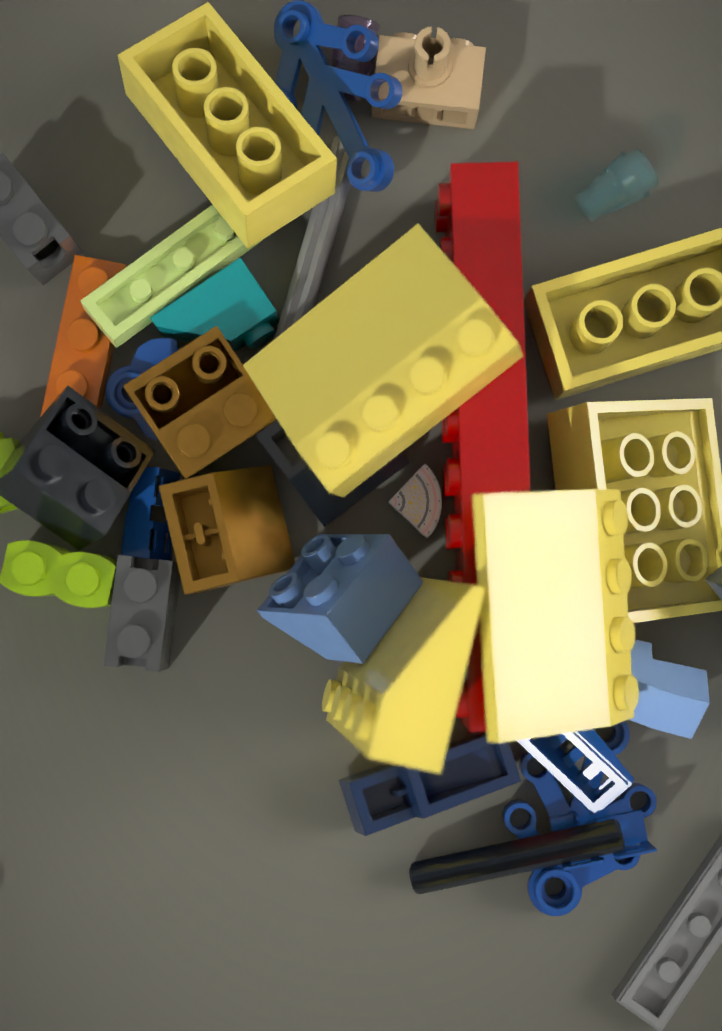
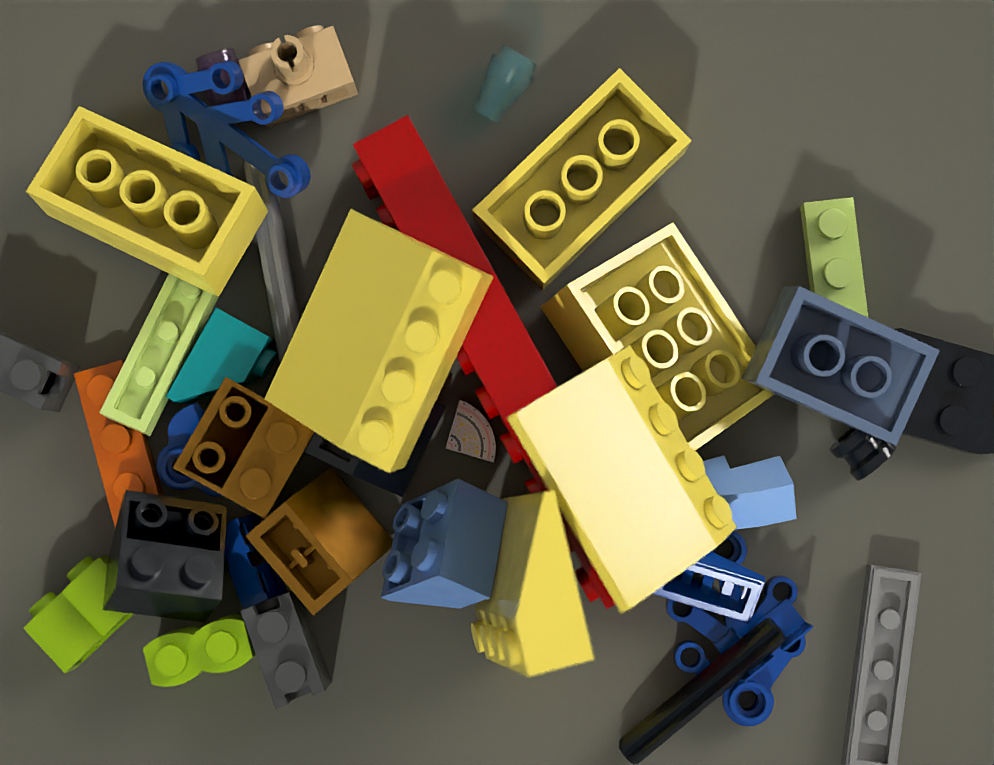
camera: 25 degrees left, 0 degrees up
dark blue slope [339,733,521,836] -> none

